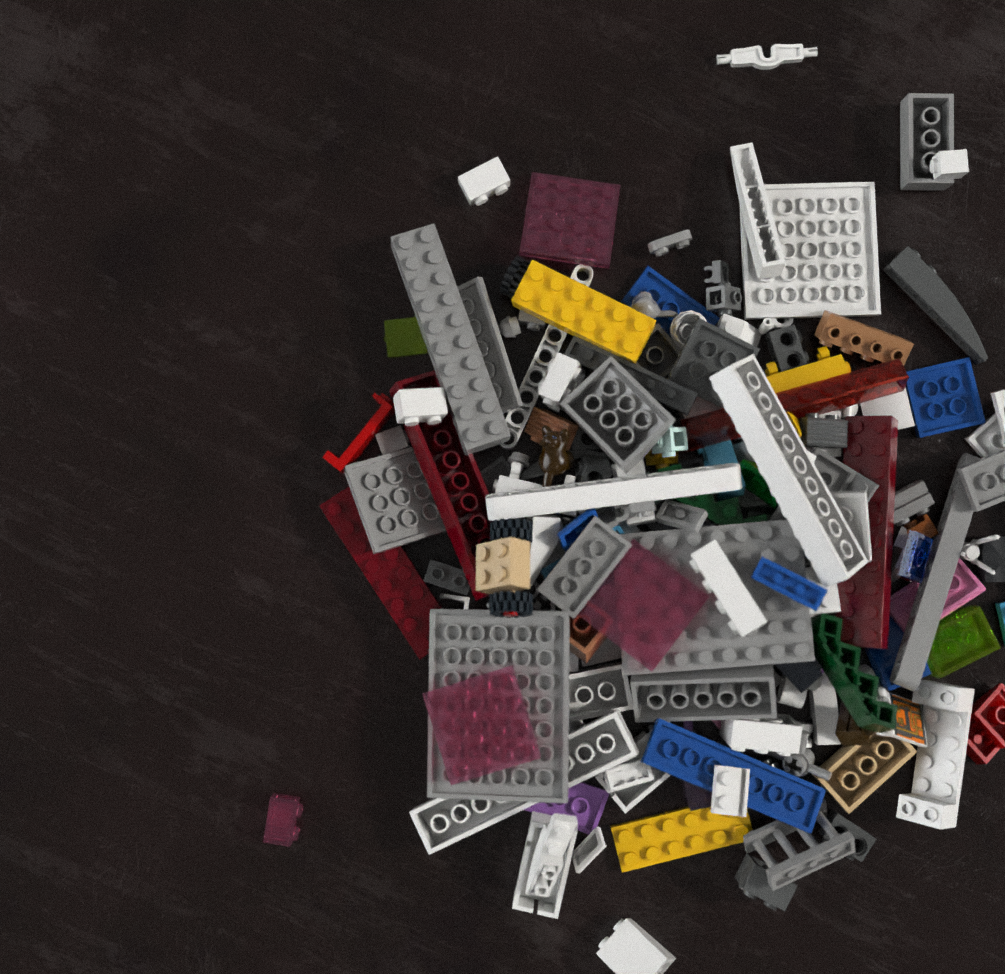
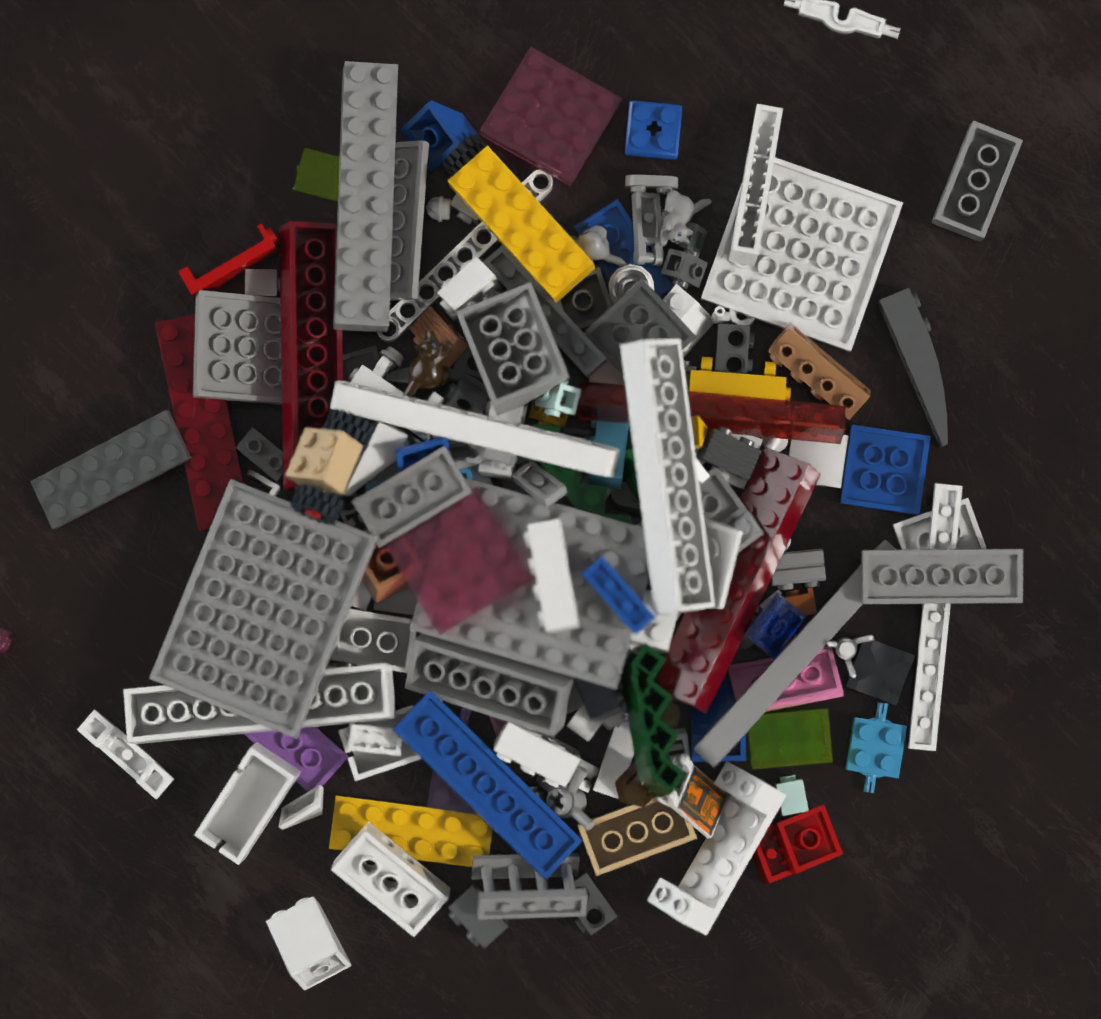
camera: 25 degrees right, 0 degrees up
white brick [393,387,448,426] -> none
clear pink plate [423,665,542,785] -> none
white brick [458,156,510,206] -> none
white slope [526,813,578,897] -> none
white plate [711,765,750,817] -> none
white brick [930,149,969,180] -> none
none -> dark grey plate [30,410,191,529]
none -> white slope [77,710,174,799]
none -> white brick [332,821,450,937]
none -> blue slope [400,101,478,172]
none -> blue brick [625,100,682,160]
none -> light grey plate [632,192,664,267]
none -> light grey animal [659,190,712,246]
none -> light aqua brick [774,775,809,816]

